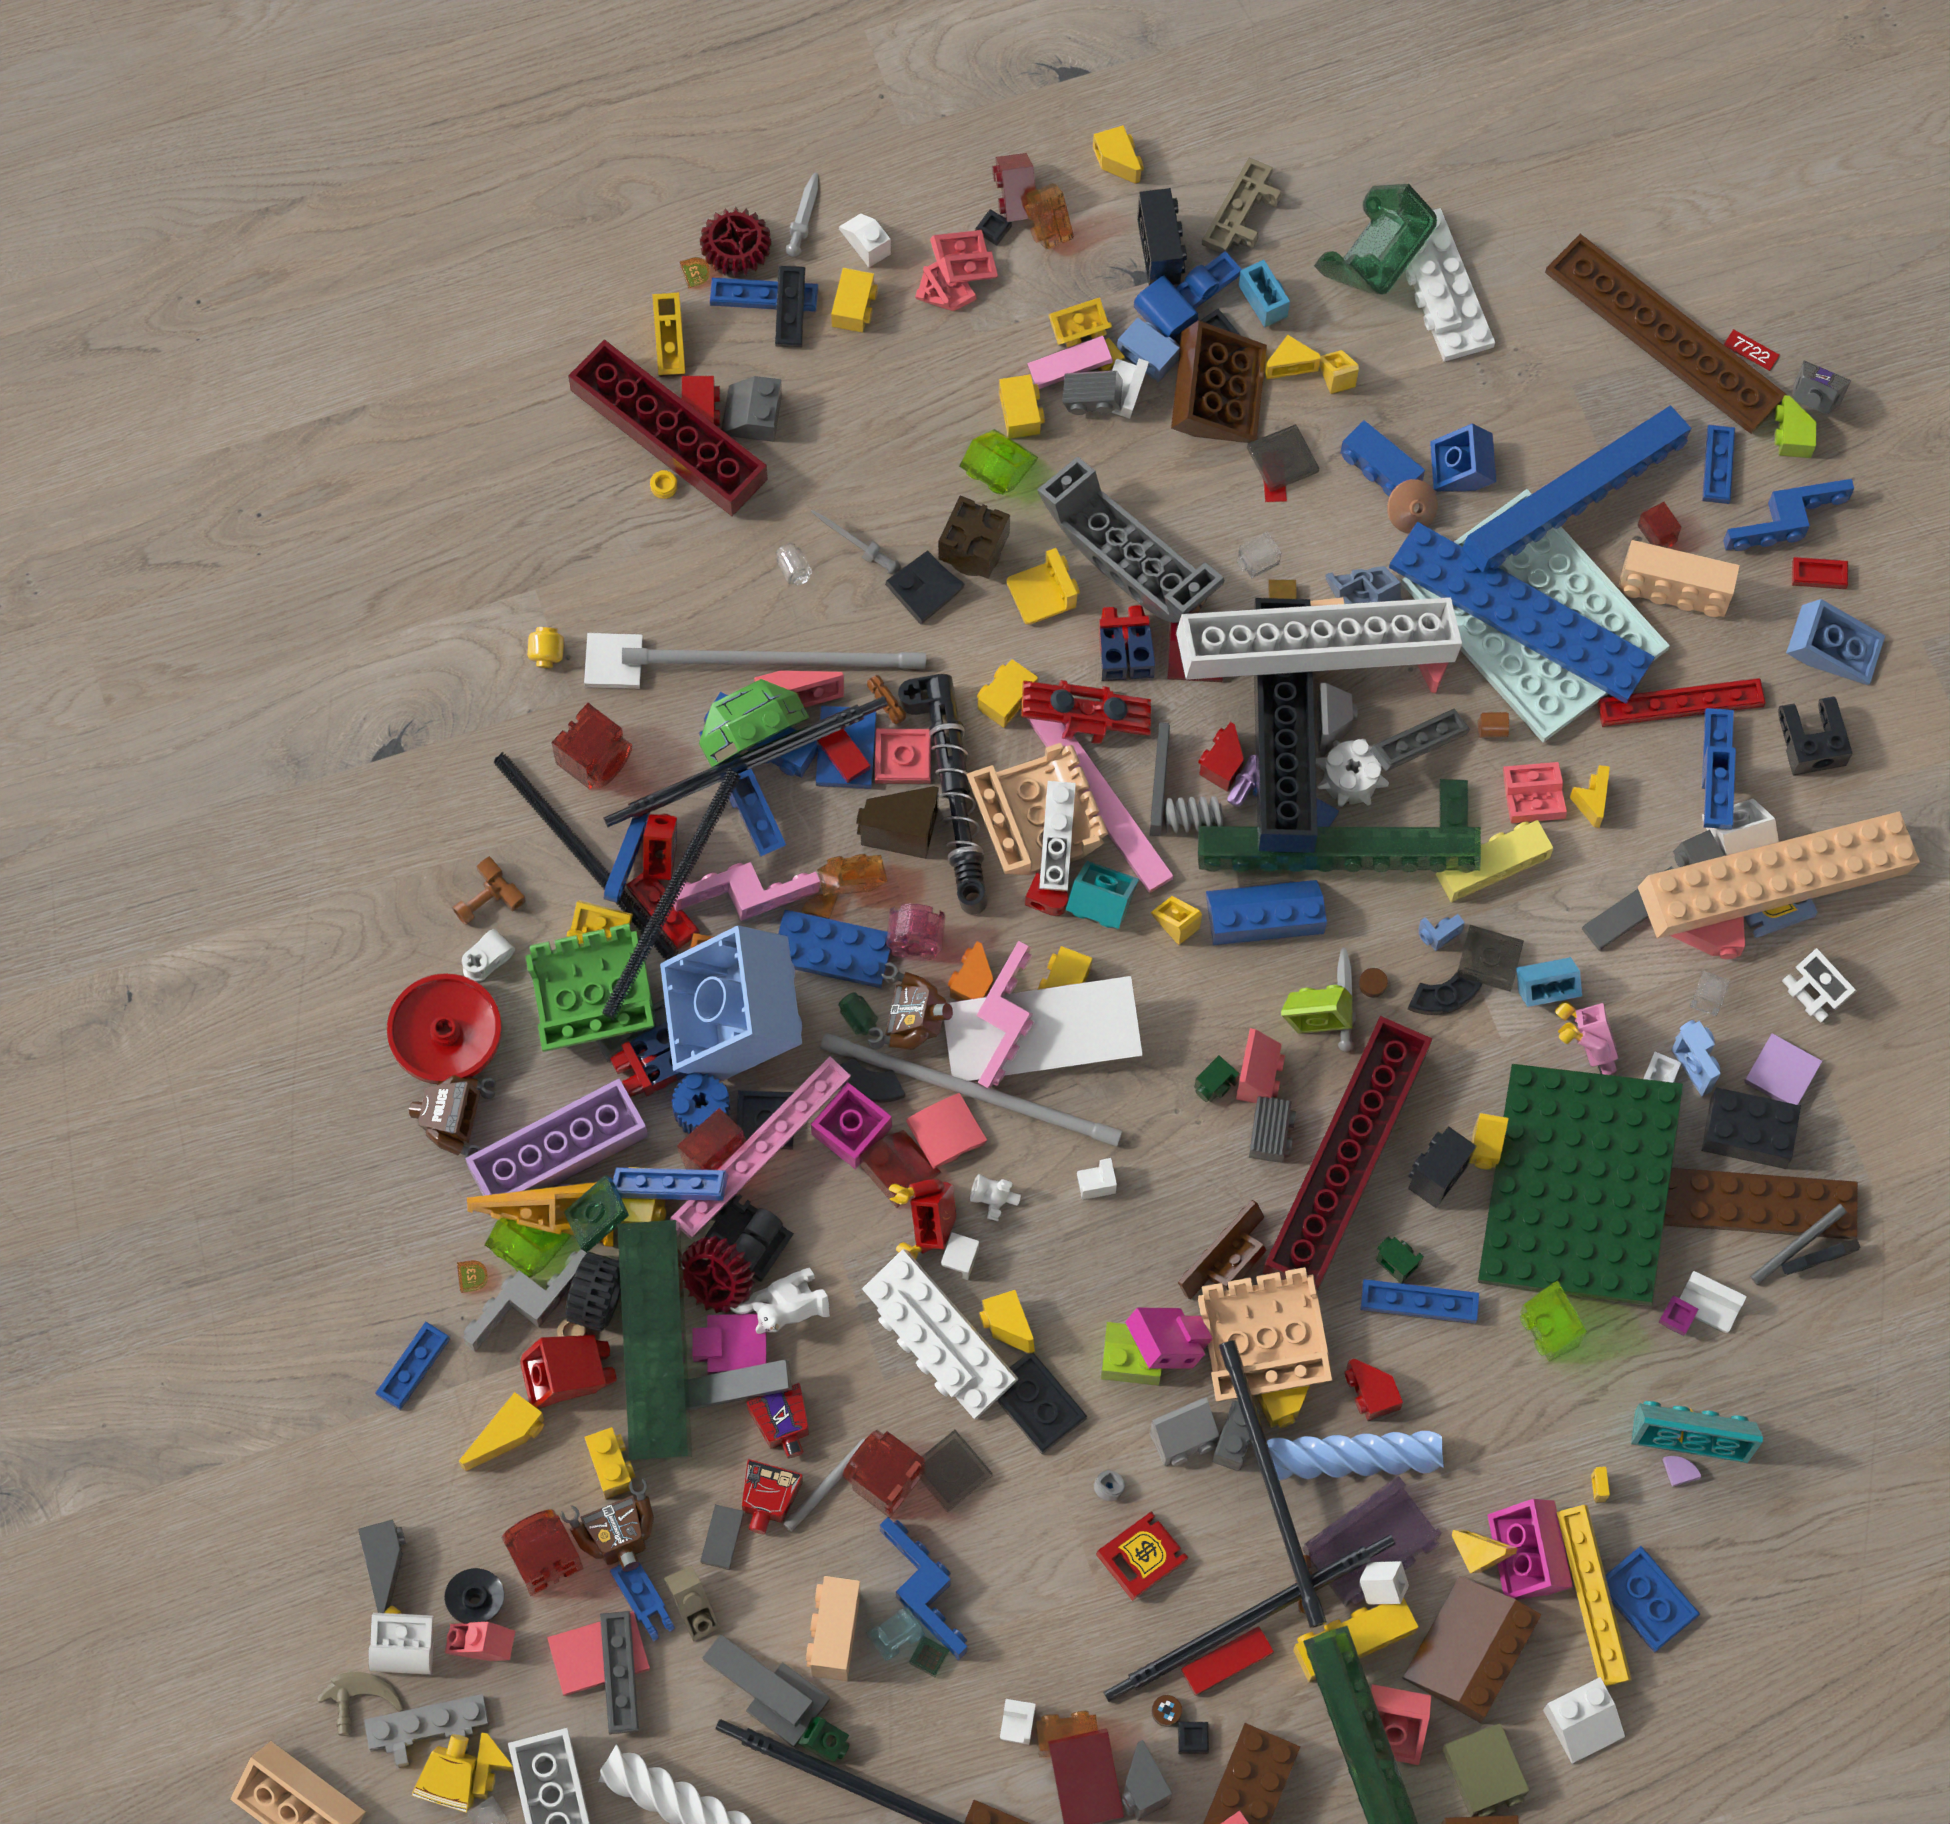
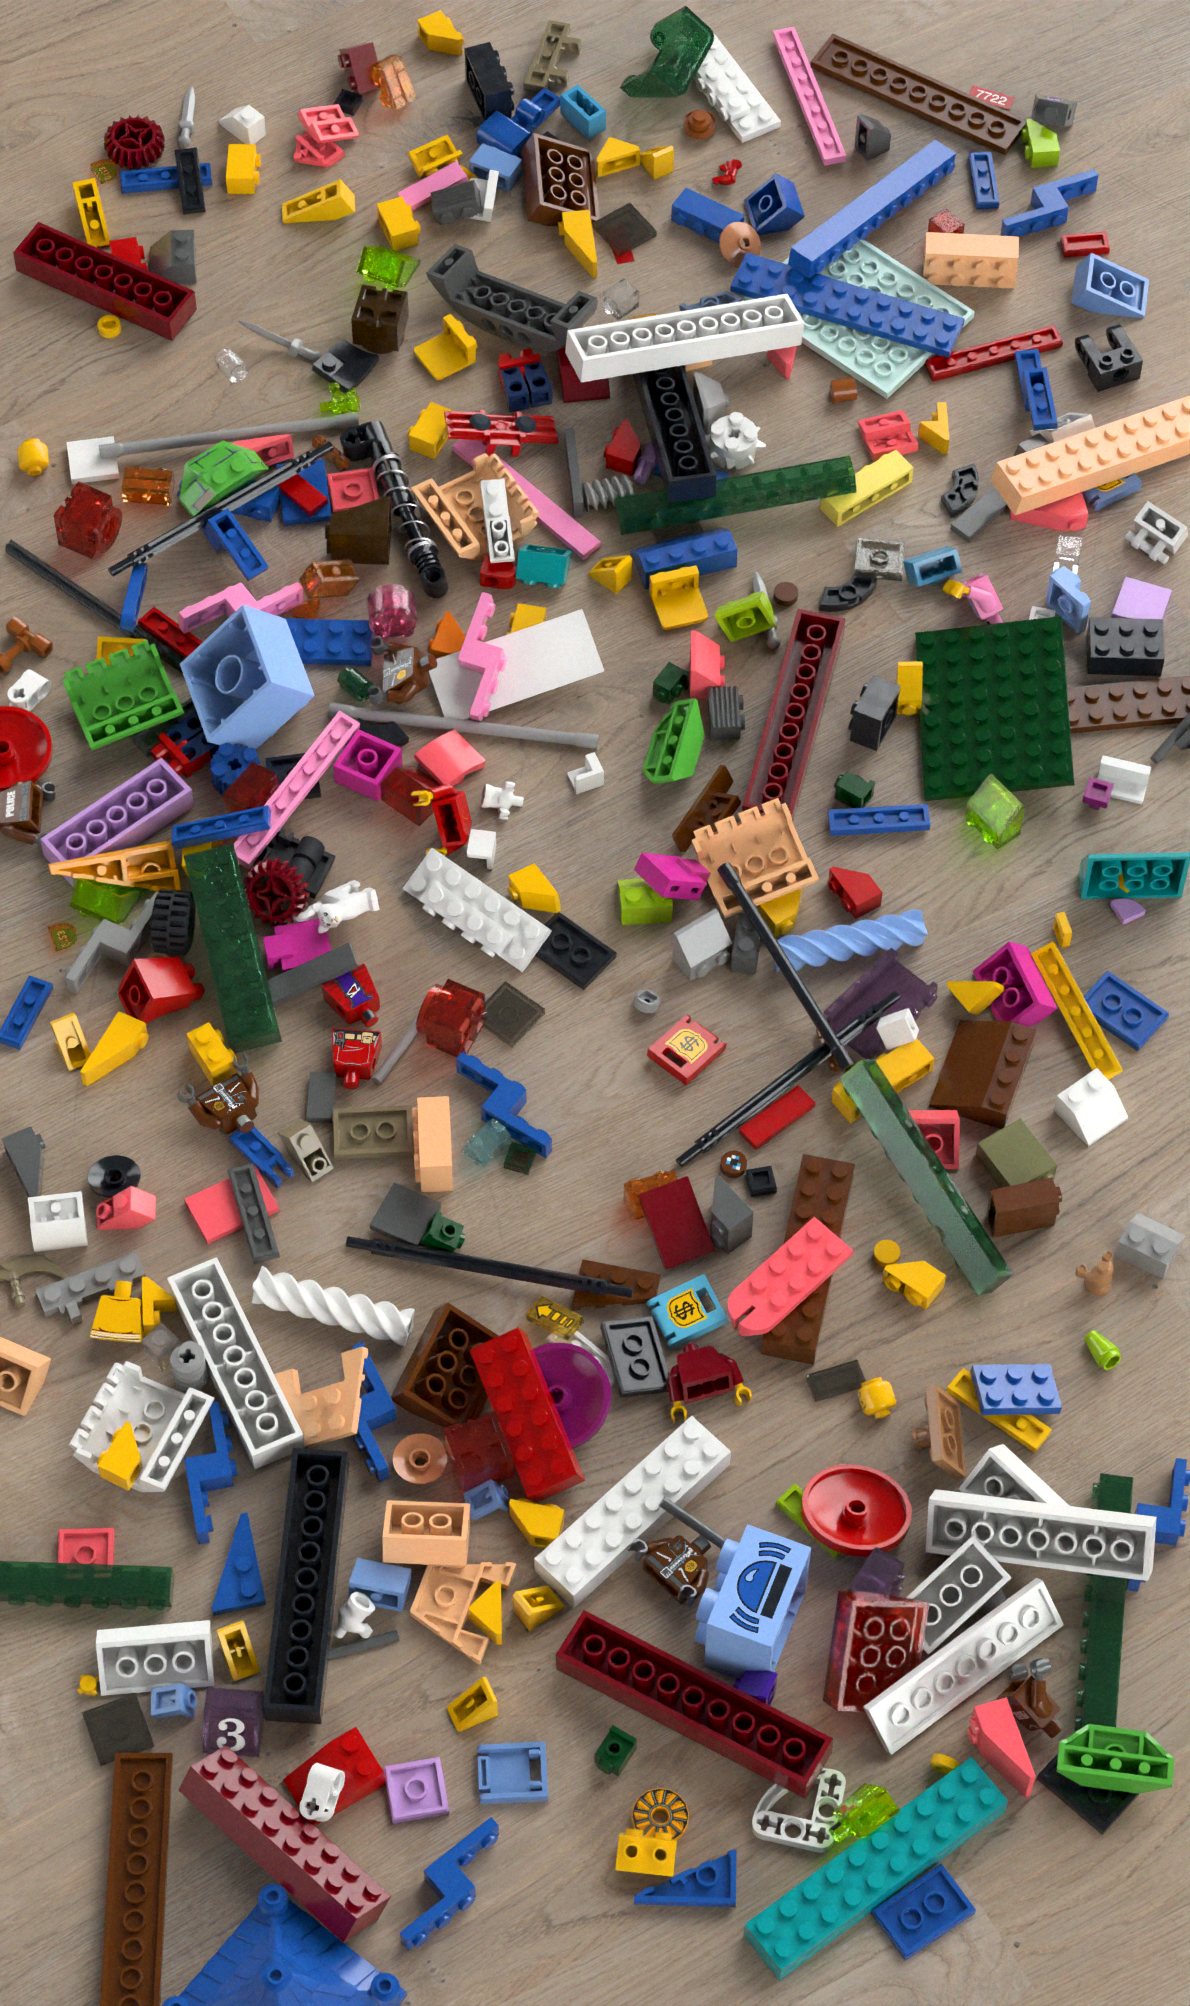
camera: 10 degrees left, 10 degrees down
clear red piece [501,1509,584,1597] -> none
clear green tile [564,1175,629,1253] -> none
black axle [602,769,741,1020] -> none
red torso [643,813,677,880] -> none
dark grey tile [702,1634,814,1728] -> none
white panel [1000,1699,1035,1745] -> none
dark grey tile [1370,708,1470,772] -> none
medium blue bracket [1418,914,1465,951] -> none
clear green plate [1439,779,1468,836] -> none
none -> yellow slope [50,1012,91,1071]
none -> clear orange brick [122,466,175,505]
none -> yellow slope [282,179,355,223]
none -> clear neon green piece [320,382,361,414]
none -> dark tan plate [333,1105,414,1160]
none -> yellow slope [558,210,597,278]
none -> bright green wedge [642,698,705,784]
none -> yellow bracket [649,565,708,630]
none -> dark orange plate [683,110,716,140]
none -> red piece [712,159,742,185]
none -> bright pink plate [773,27,846,166]
none -> dark grey slope [855,114,891,161]
none -> black tile [941,463,979,518]

